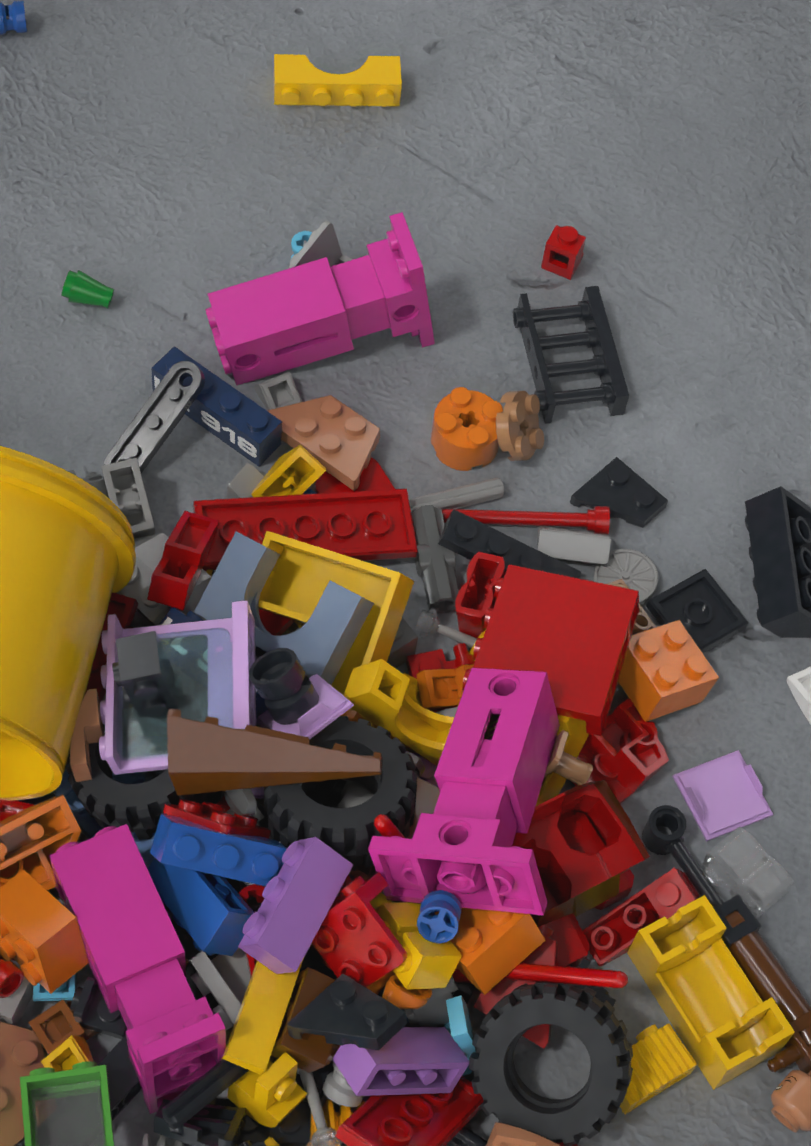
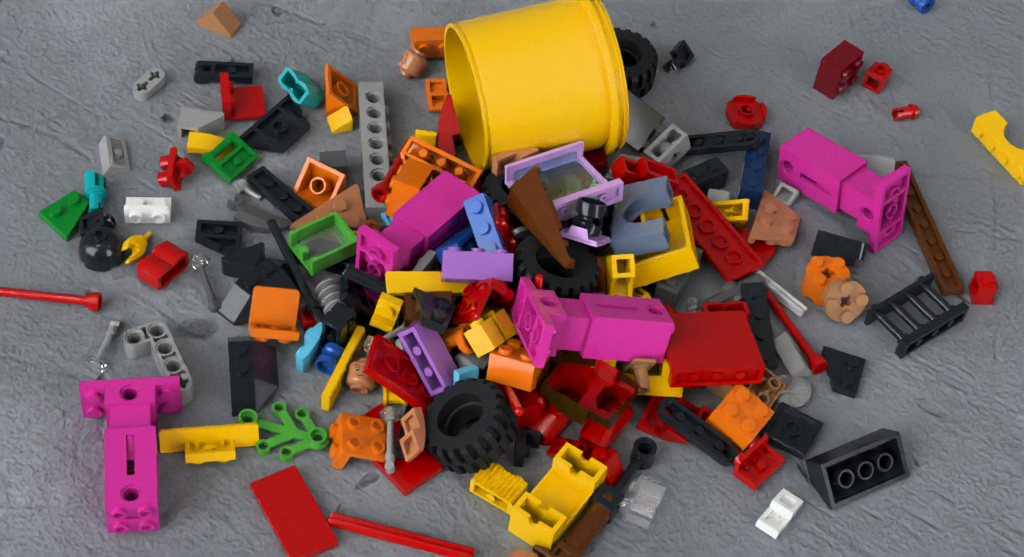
camera: 65 degrees right, 10 degrees down
green cone [61,270,114,308] -> none
black brick [112,631,178,718] -> none
blue wheel [417,890,462,943] -> none
lavender piece [672,750,773,842] -> none
none -> black plate [656,397,739,466]
none -> black brick [682,157,729,195]
none -> red plate [725,95,767,130]
none -> red bracket [732,434,786,492]
none -> black hinge [811,229,869,268]
none -> dark red brick [813,40,864,100]
none -> red brick [861,61,893,94]
none -> red pin [891,104,919,121]
none -> reddish brown plate [894,160,964,296]

